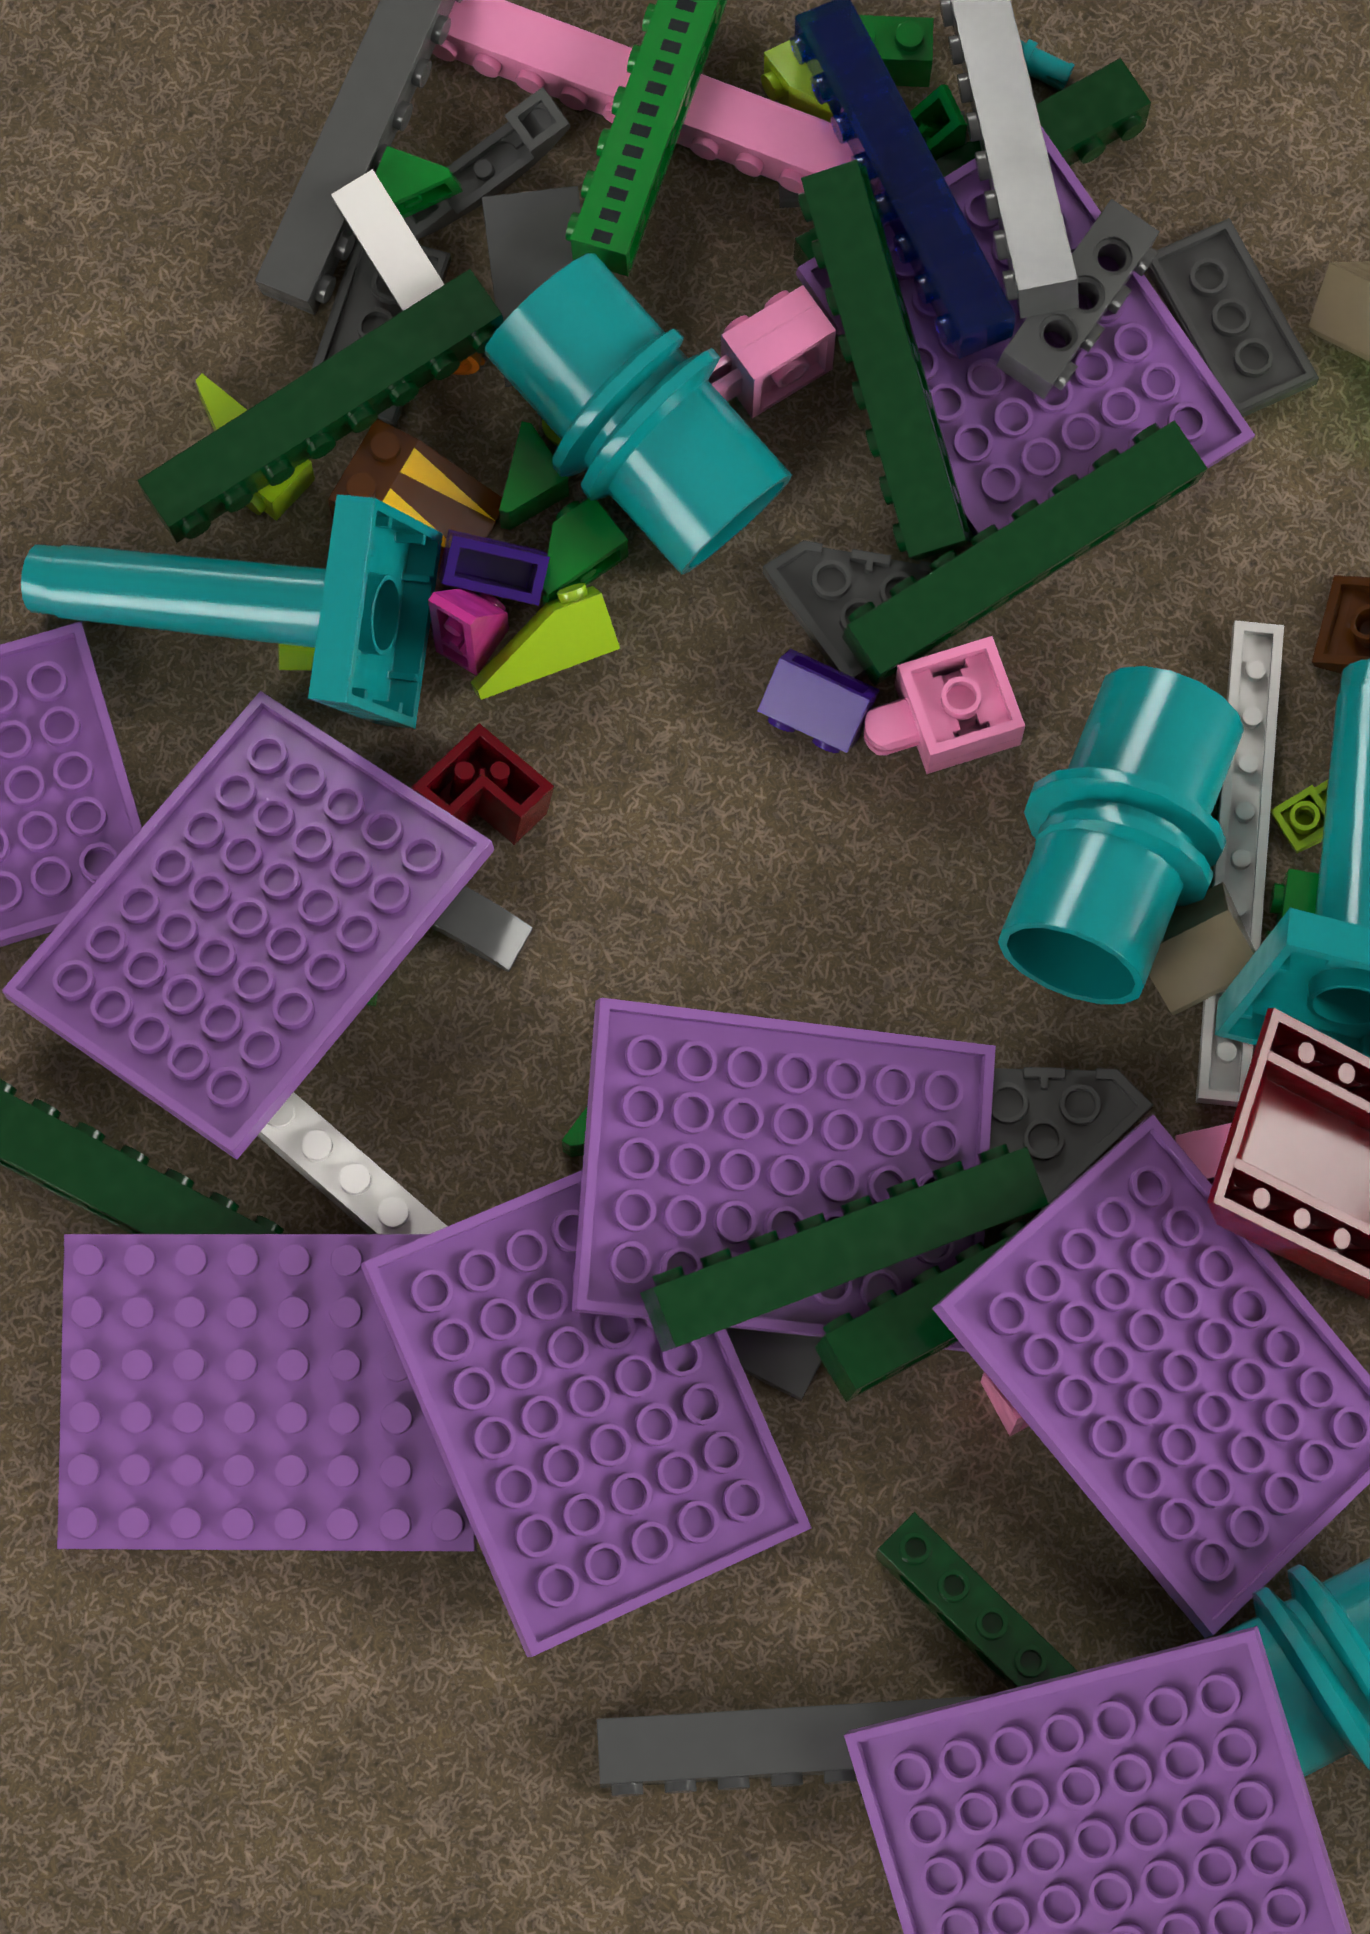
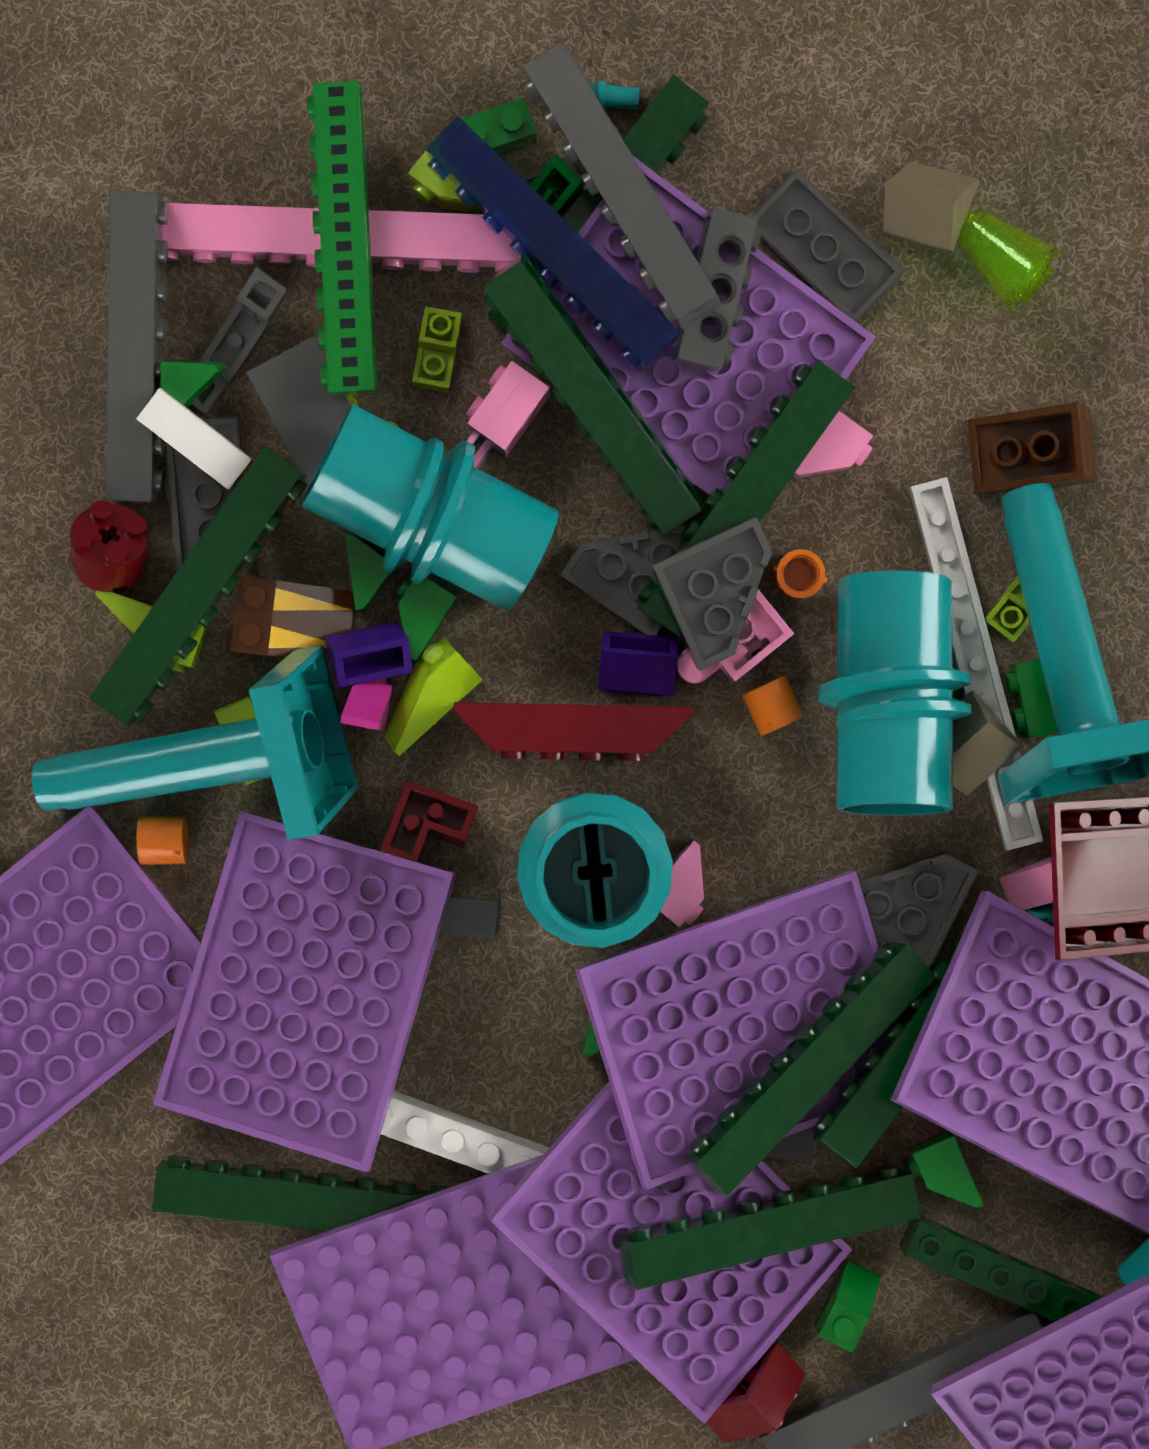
camera: 25 degrees left, 15 degrees up
none -> dark red brick [70,500,148,592]
none -> orange piece [136,815,189,865]
none -> lime slope [412,306,462,393]
none -> dark red slope [454,702,692,761]
none -> teal piece [517,792,673,948]
none -> dark green brick [617,1165,921,1290]
none -> dark grey plate [650,517,772,671]
none -> bright pink slope [660,839,704,927]
none -> dark red brick [706,1342,806,1443]
none -> orange piece [742,675,805,736]
none -> orange piece [773,549,828,600]
none -> bright pink slope [792,411,874,478]
none -> green slope [814,1259,881,1353]
none -> green slope [906,1130,984,1208]

